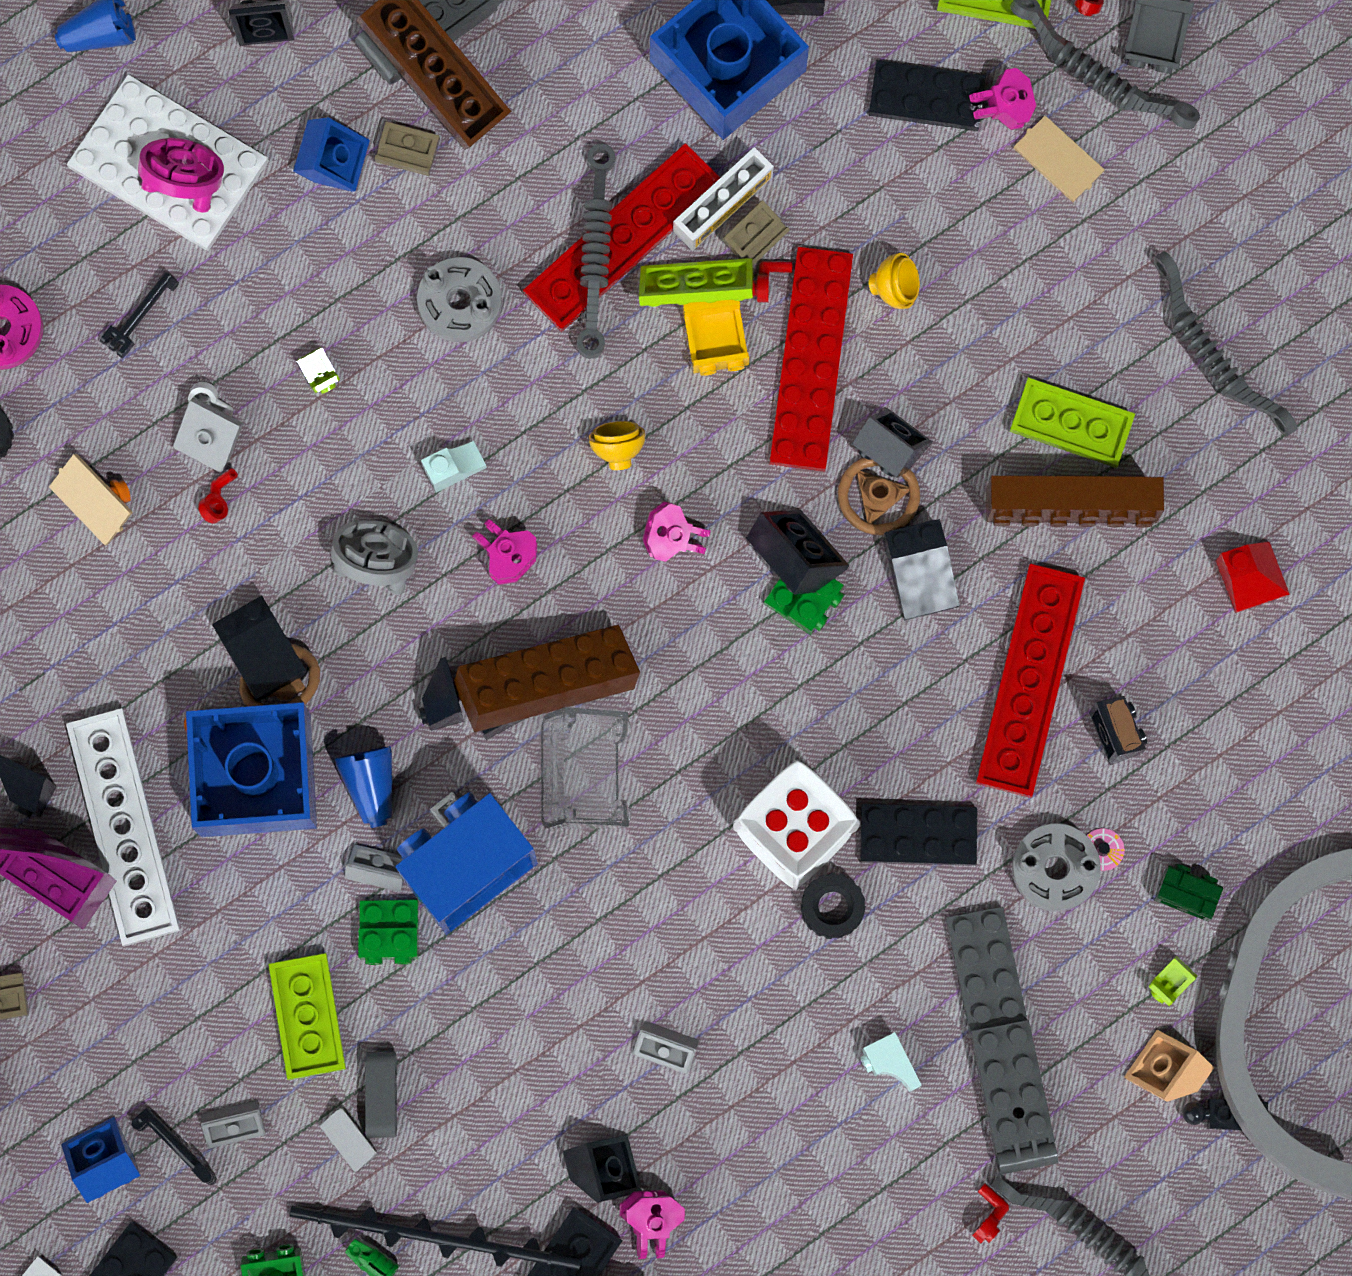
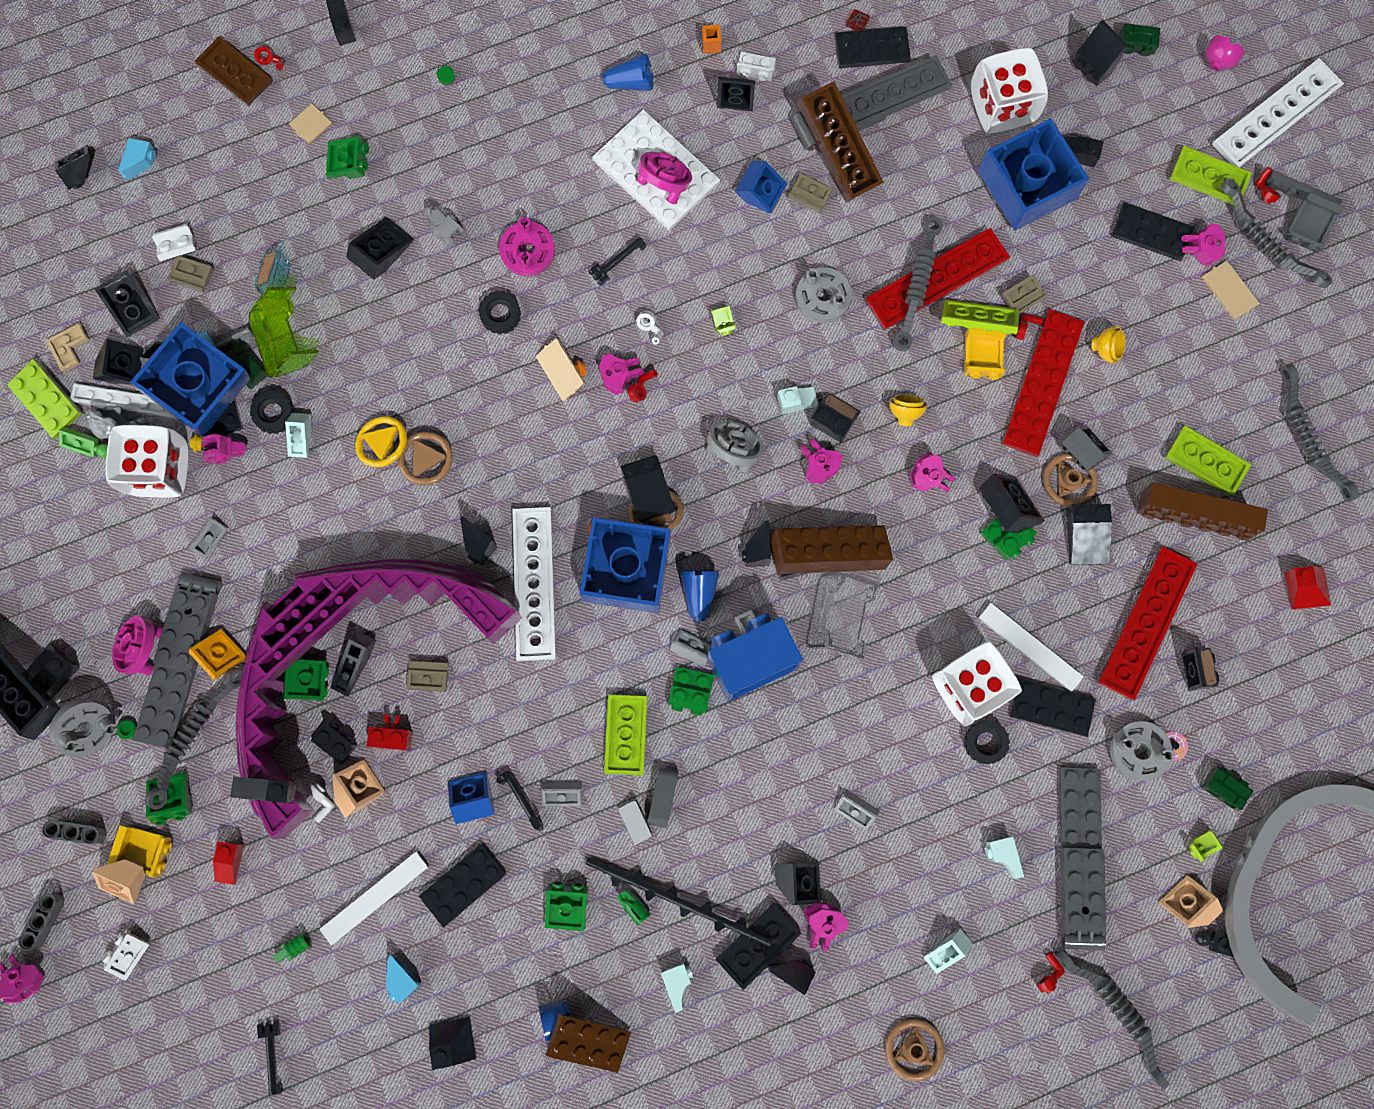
camera: 15 degrees right, 0 degrees up
plate [173,398,243,473] -> none
white brick [673,147,774,251] -> none
none -> dark pink hinge [599,353,644,395]
none -> black slope [810,393,861,443]
none -> light aqua arch [924,928,973,974]
none -> white tile [978,603,1084,692]

